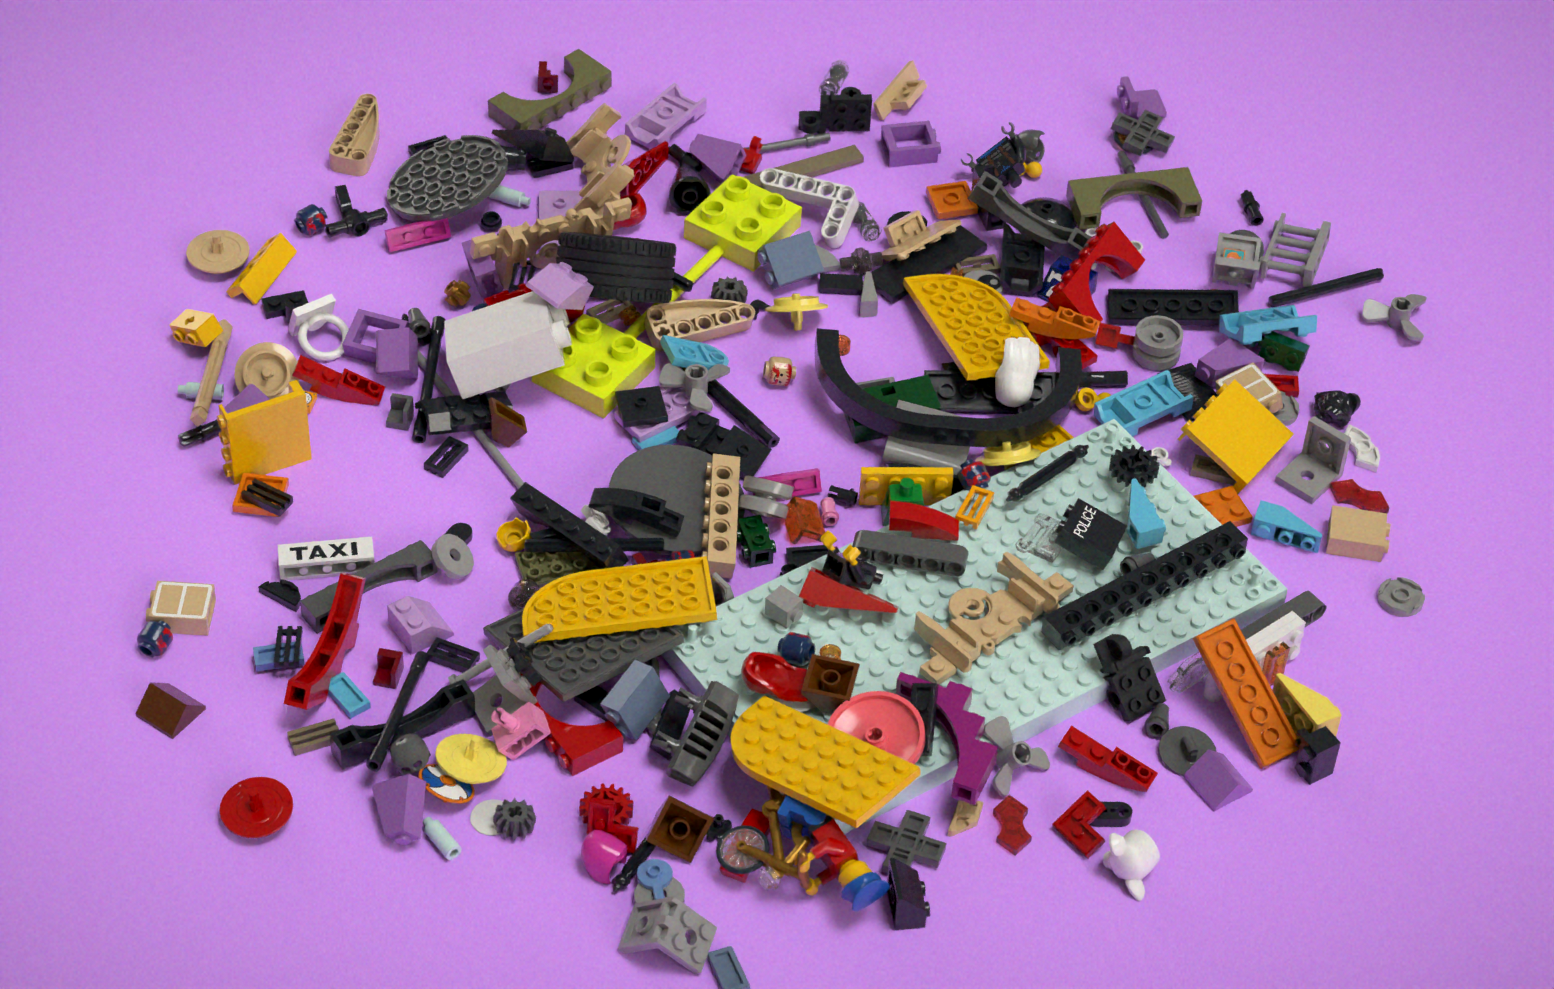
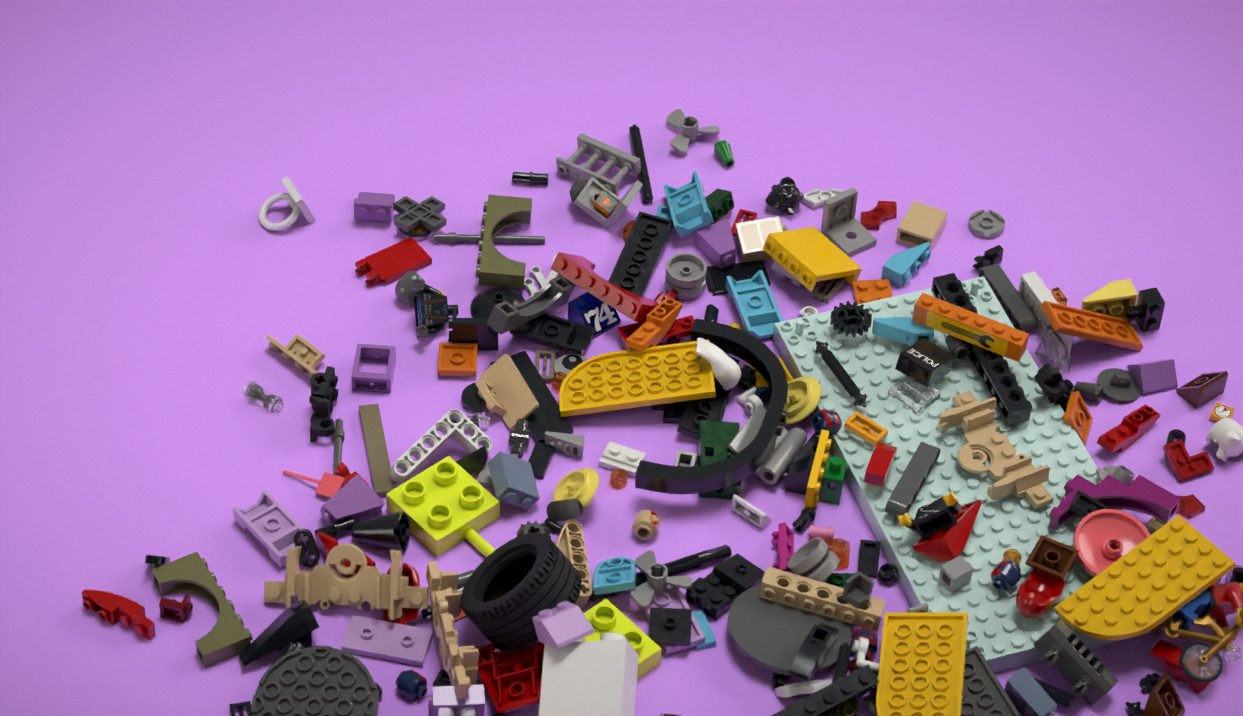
camera: 75 degrees left, 0 degrees up
none -> red slope [82,589,156,640]
none -> black plate [145,555,170,568]
none -> white tile [259,176,316,231]
none -> coral piece [283,470,346,498]
none -> black beam [293,529,320,568]
none -> red tile [355,237,432,287]
none -> black tile [456,445,488,475]
none -> black tile [546,498,583,522]
none -> white plate [599,442,646,478]
none -> green cone [714,140,735,167]
none -> slope [732,494,771,529]
none -> dark grey panel [842,571,874,609]
none -> white plate [852,637,880,672]
none -> orange brick [912,293,1029,362]
none -> black plate [973,245,1004,271]
none -> orange plate [1063,391,1093,446]
none -> slope [1176,371,1228,409]
none -> tile [1210,402,1235,422]

